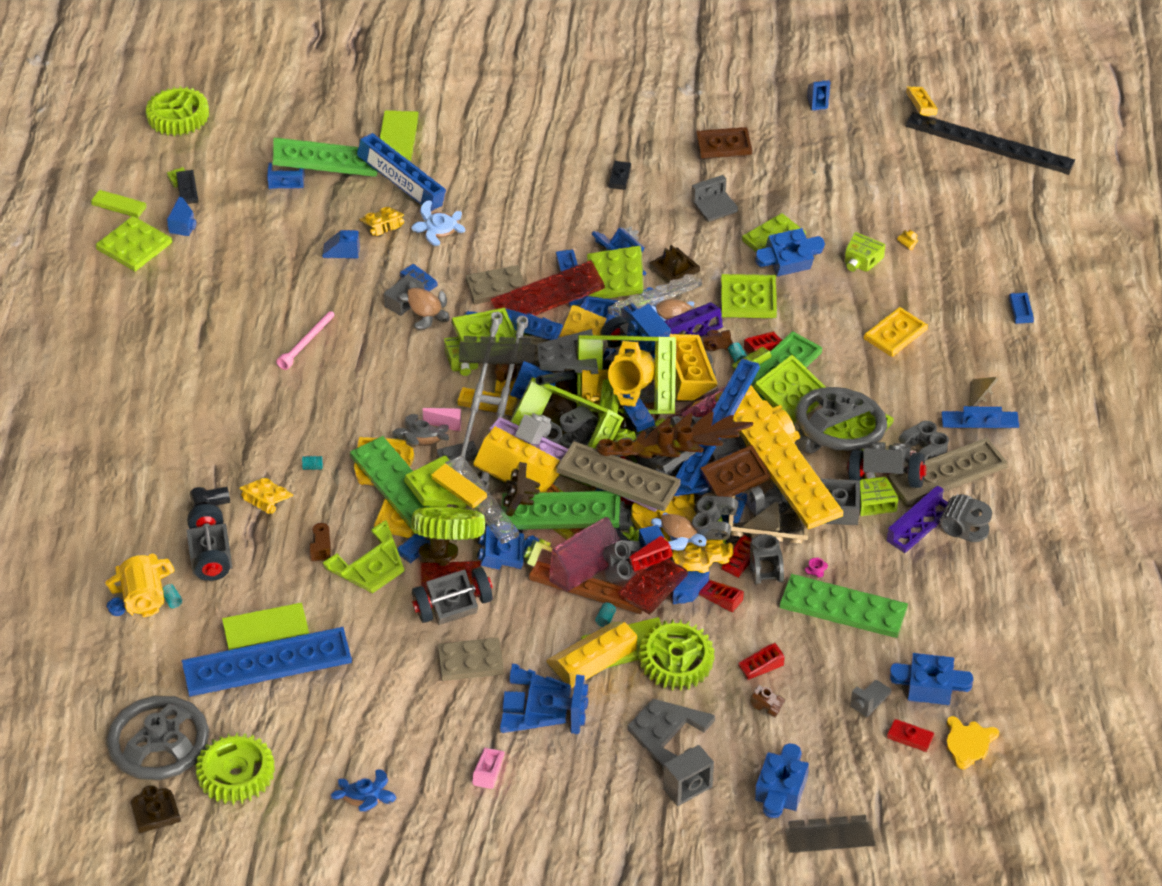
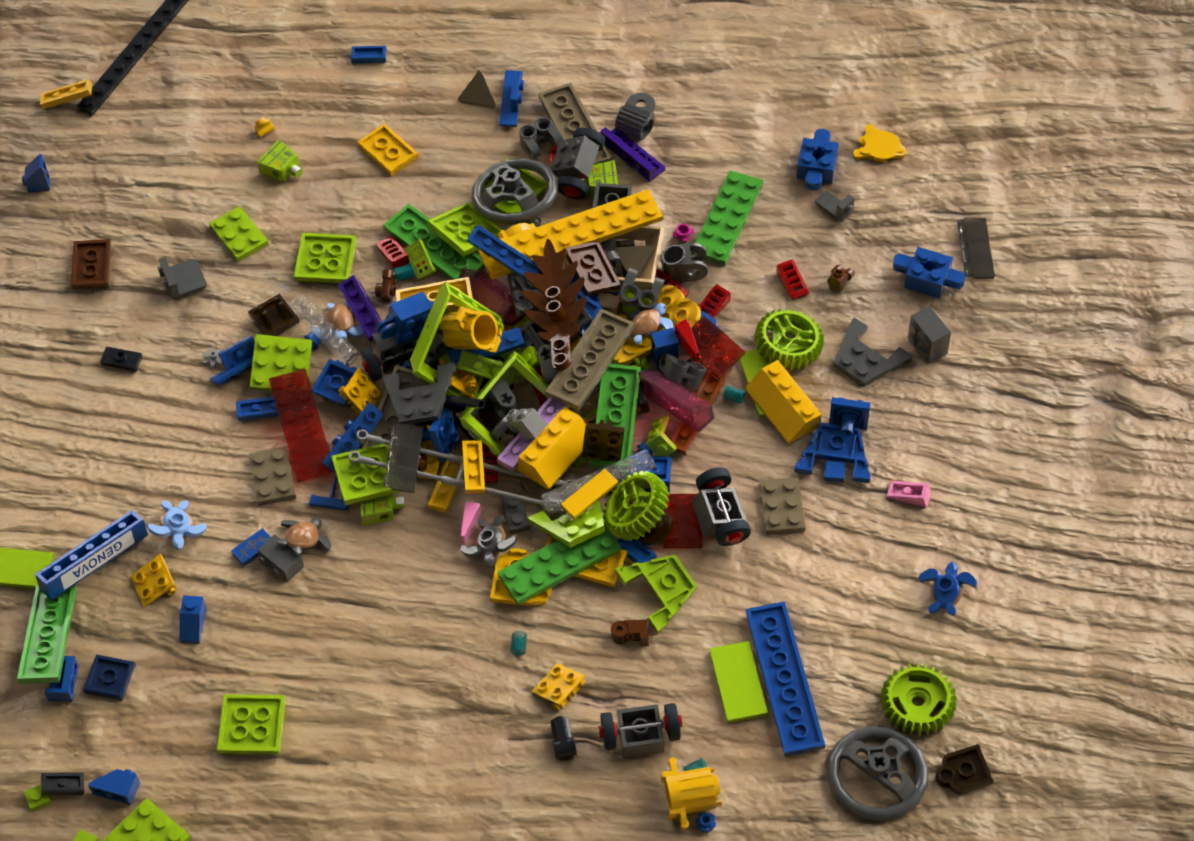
camera: 85 degrees left, 10 degrees up
bright pink piece [276,311,334,370] -> none
blue brick [755,228,825,277] -> none
red plate [887,719,934,752] -> none
none -> dark blue tile [83,654,136,701]
none -> lime plate [217,694,286,755]
none -> yellow plate [462,440,485,494]

